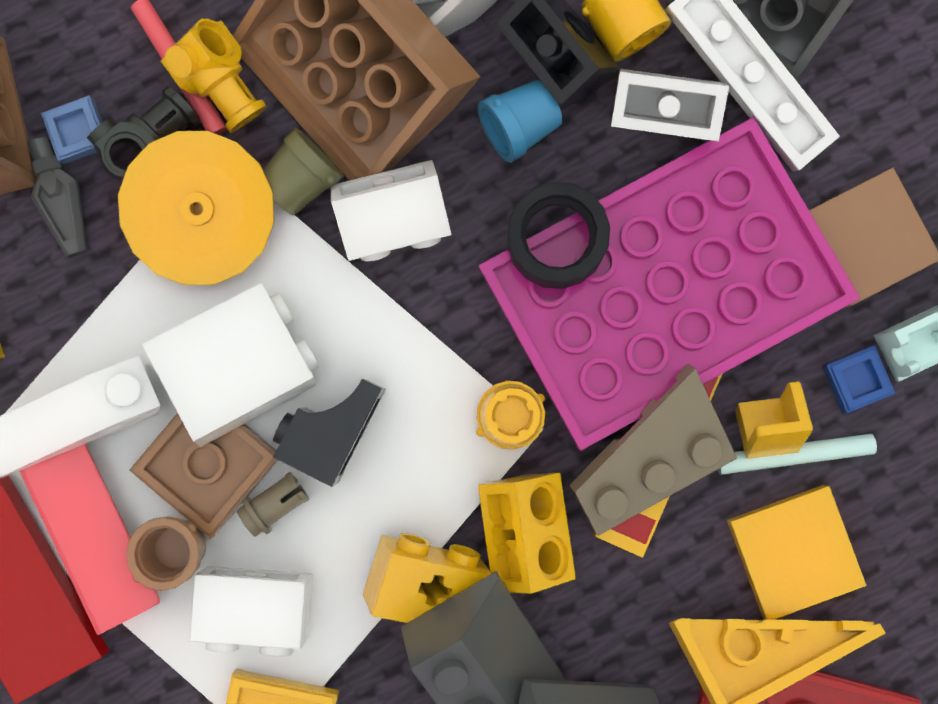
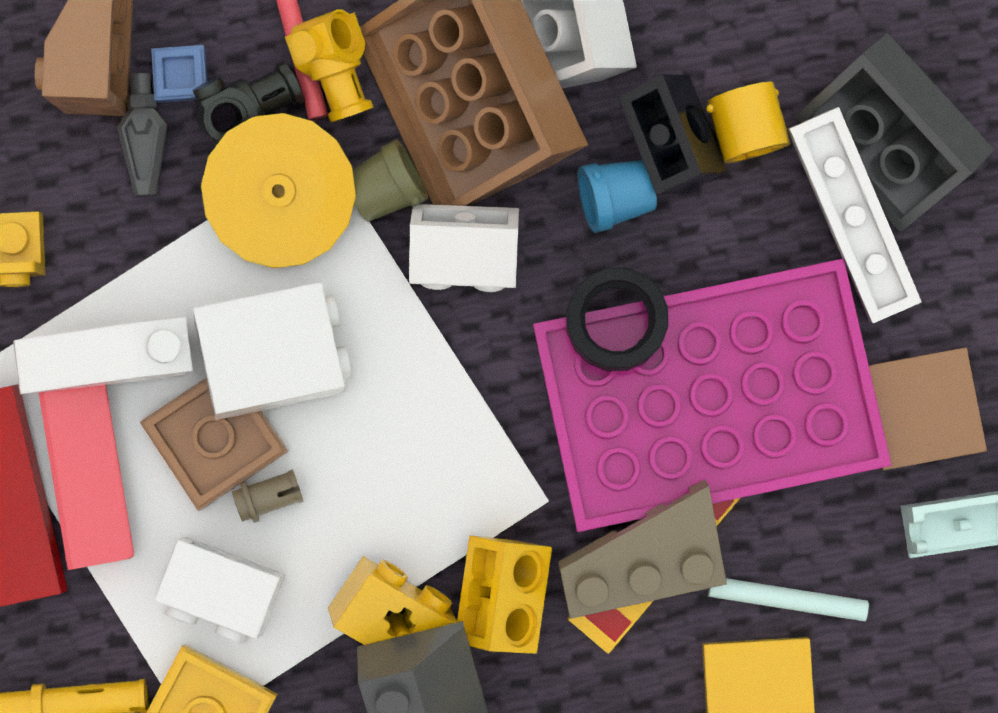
camera: 15 degrees right, 0 degrees up
medium nougat piece [126,516,207,591] -> none
black arch [273,379,386,487] -> none
yellow piece [476,381,545,450] -> none
white brick [611,69,729,142] -> none
yellow panel [735,381,813,459] -> none
blue tile [822,345,895,413] -> none

